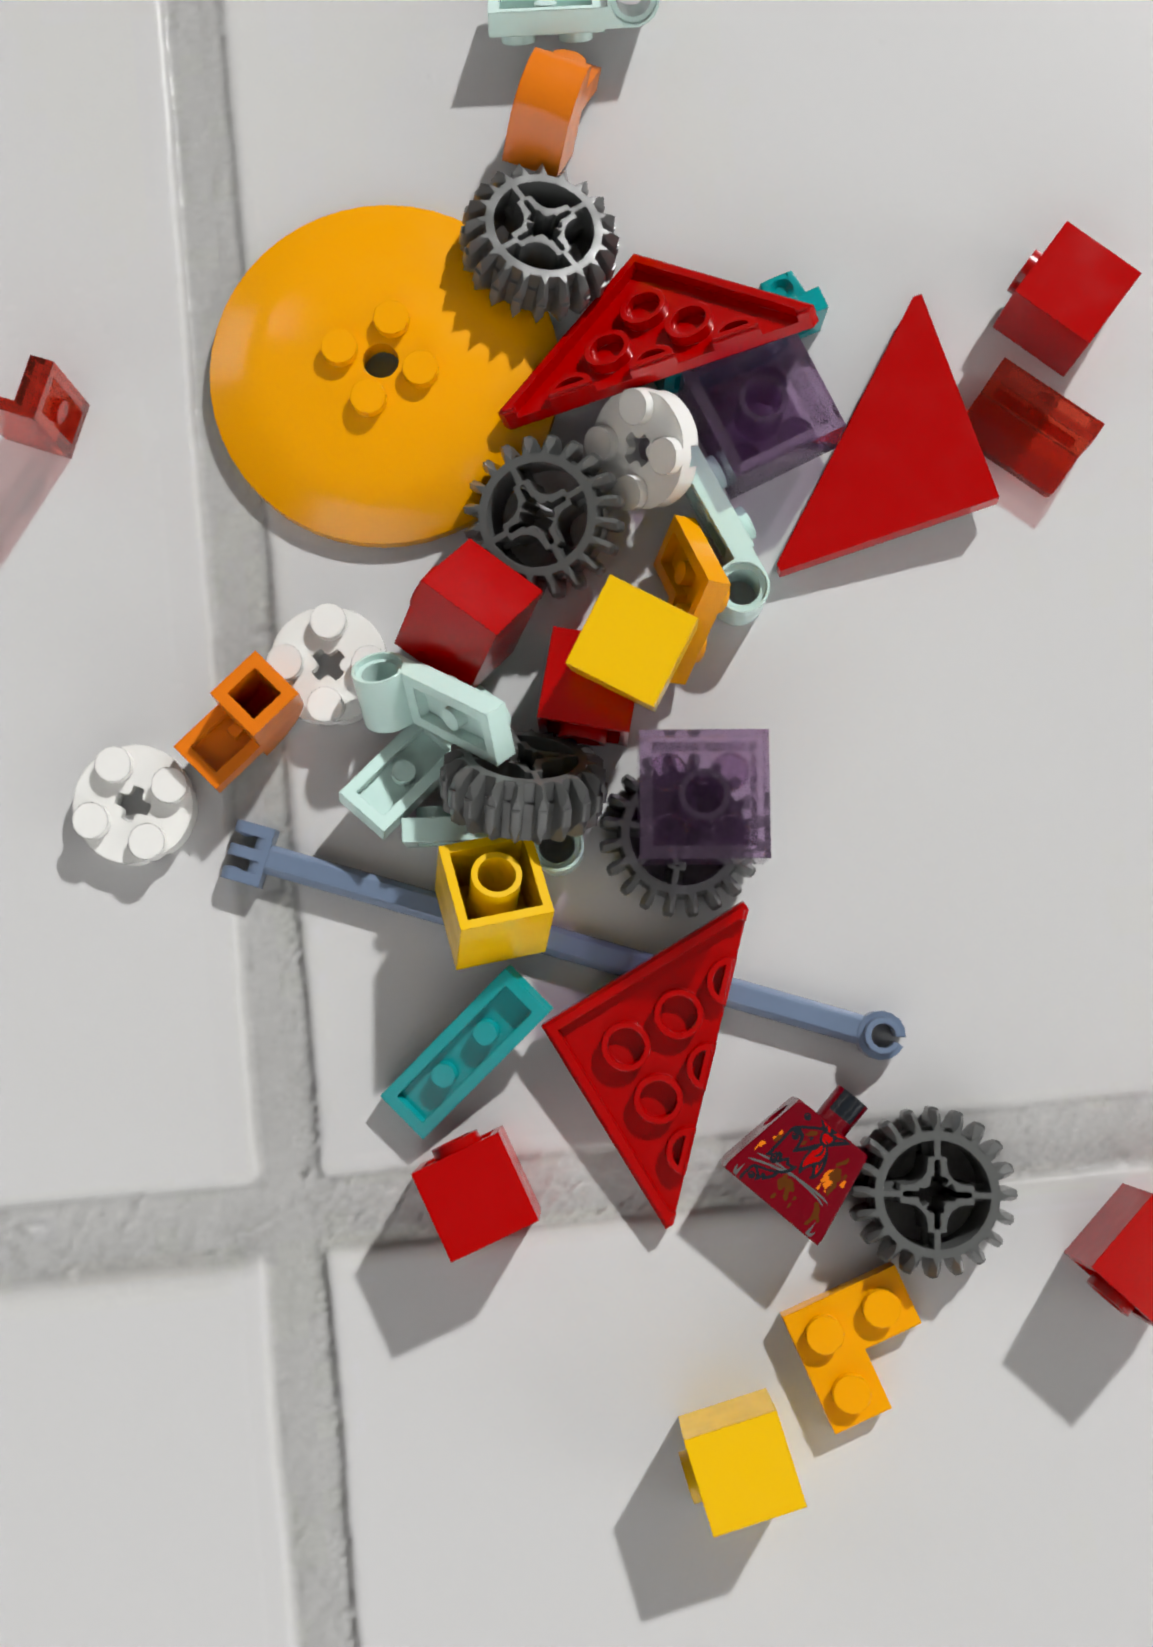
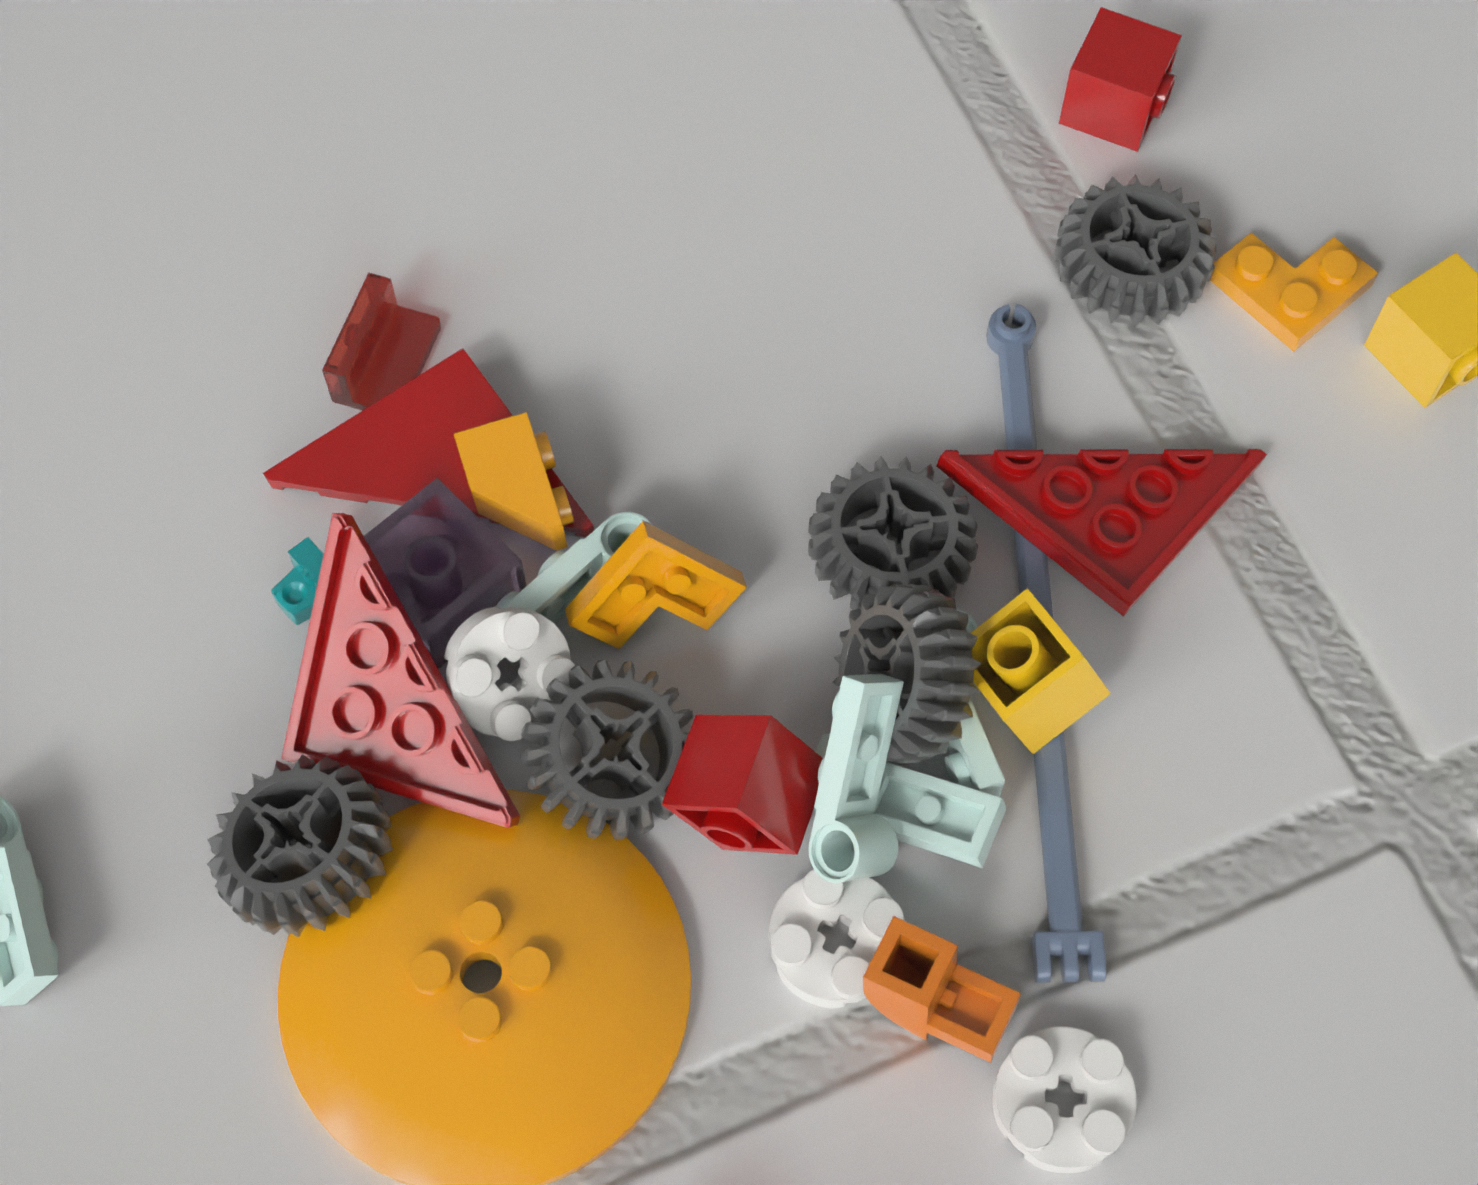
camera: 110 degrees left, 20 degrees down
teal hinge [380,965,553,1139] -> none
red head [411,1125,541,1263] -> none
orange brick [502,47,601,177] -> none
red head [537,626,635,746] -> none
yellow head [565,574,699,713] -> none
clear purple brick [637,729,771,865] -> none
dark red torso [719,1085,868,1246] -> none
red head [993,221,1142,377] -> none
none -> light orange slope [454,412,574,551]

